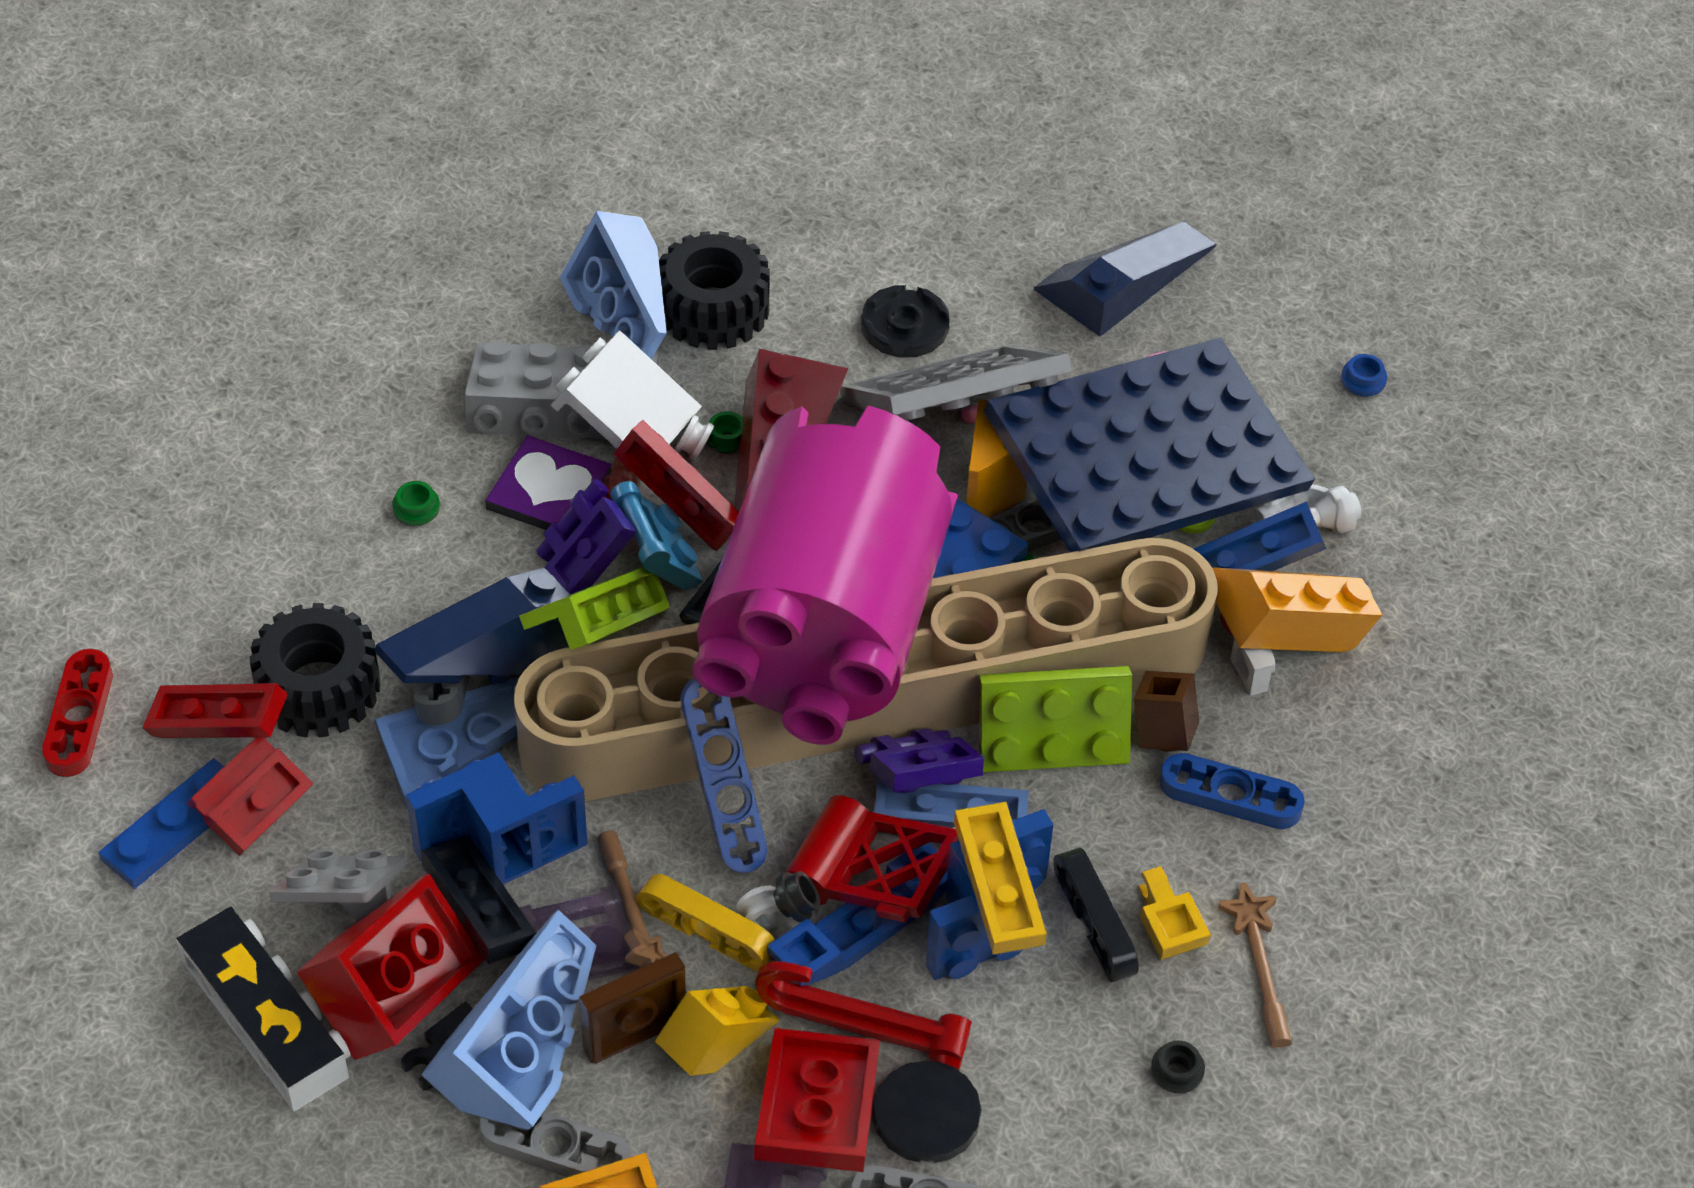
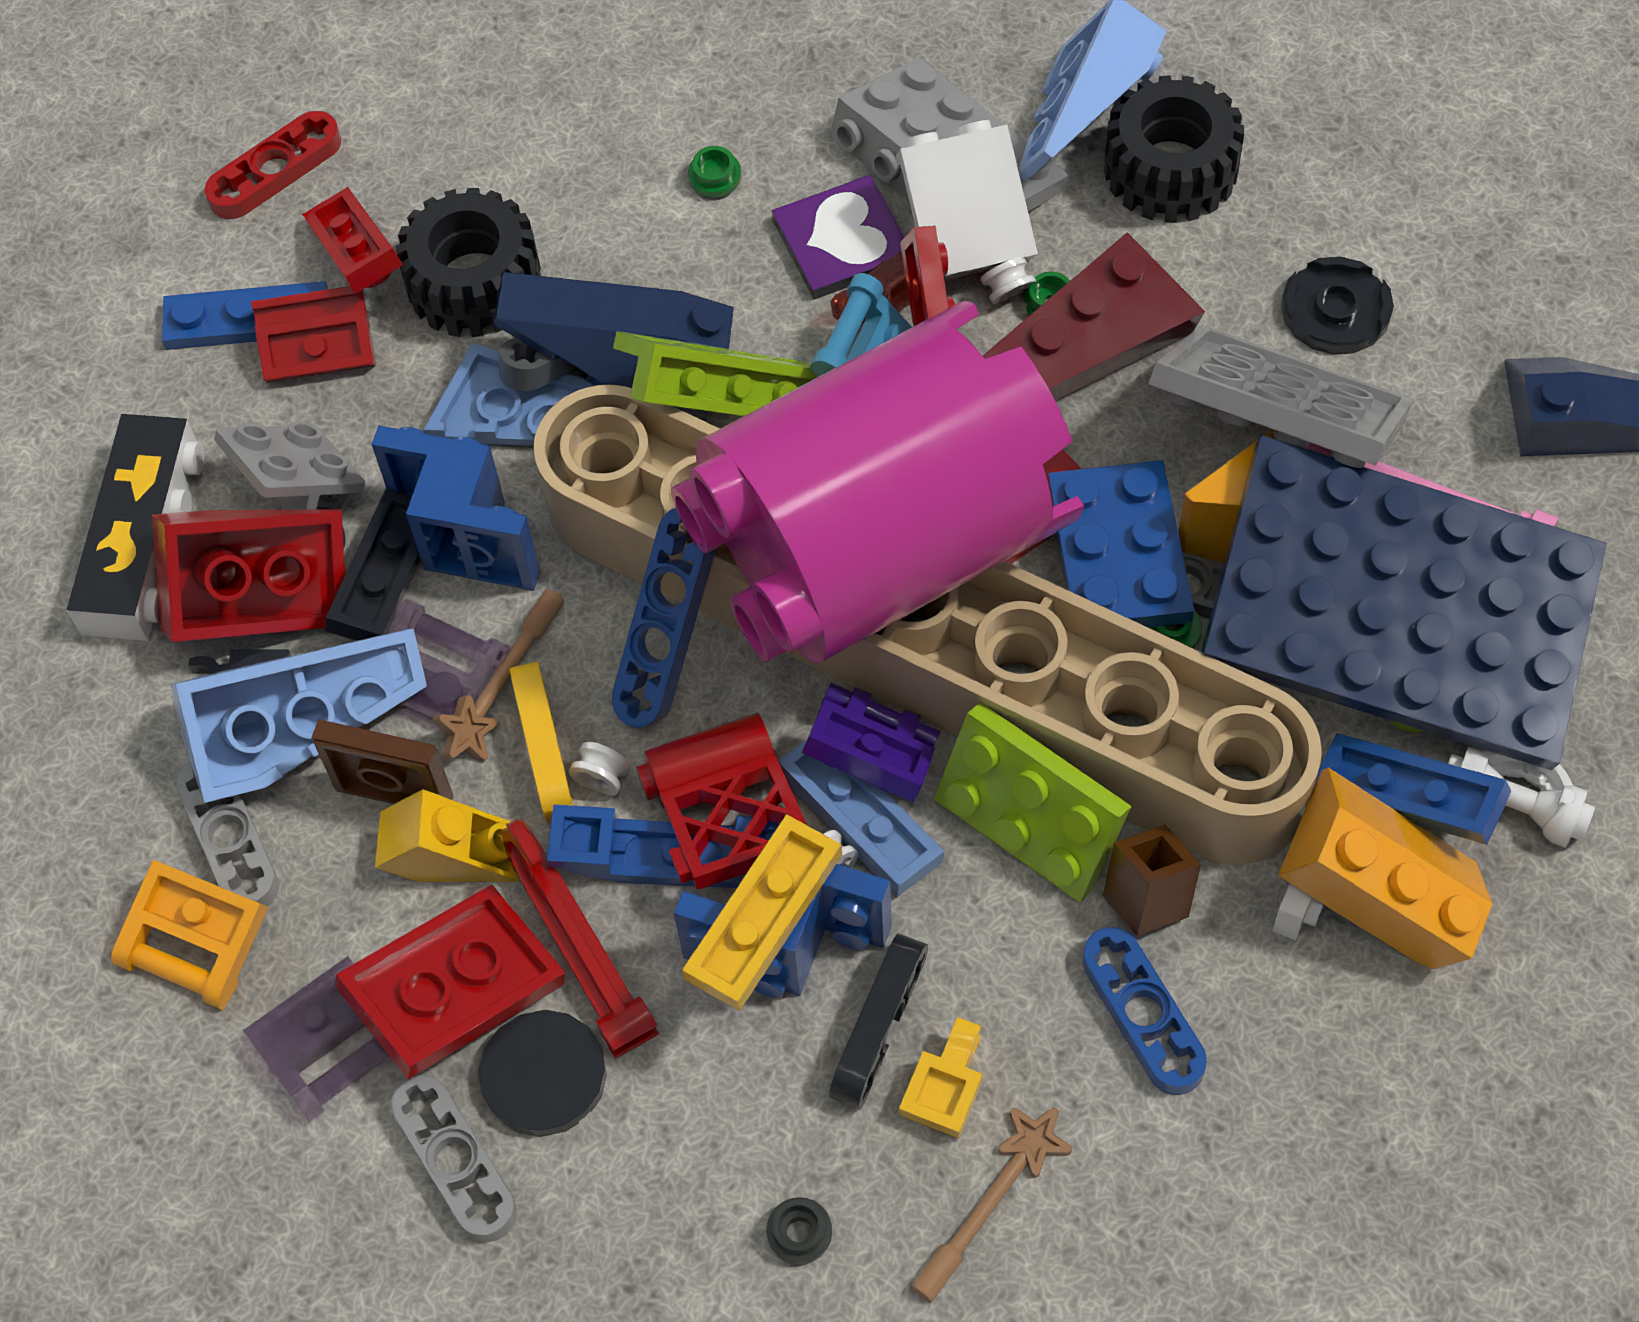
camera: 50 degrees right, 10 degrees up
dark purple plate [536,479,636,595] -> none
pearl dark grey plate [773,871,820,923] -> none

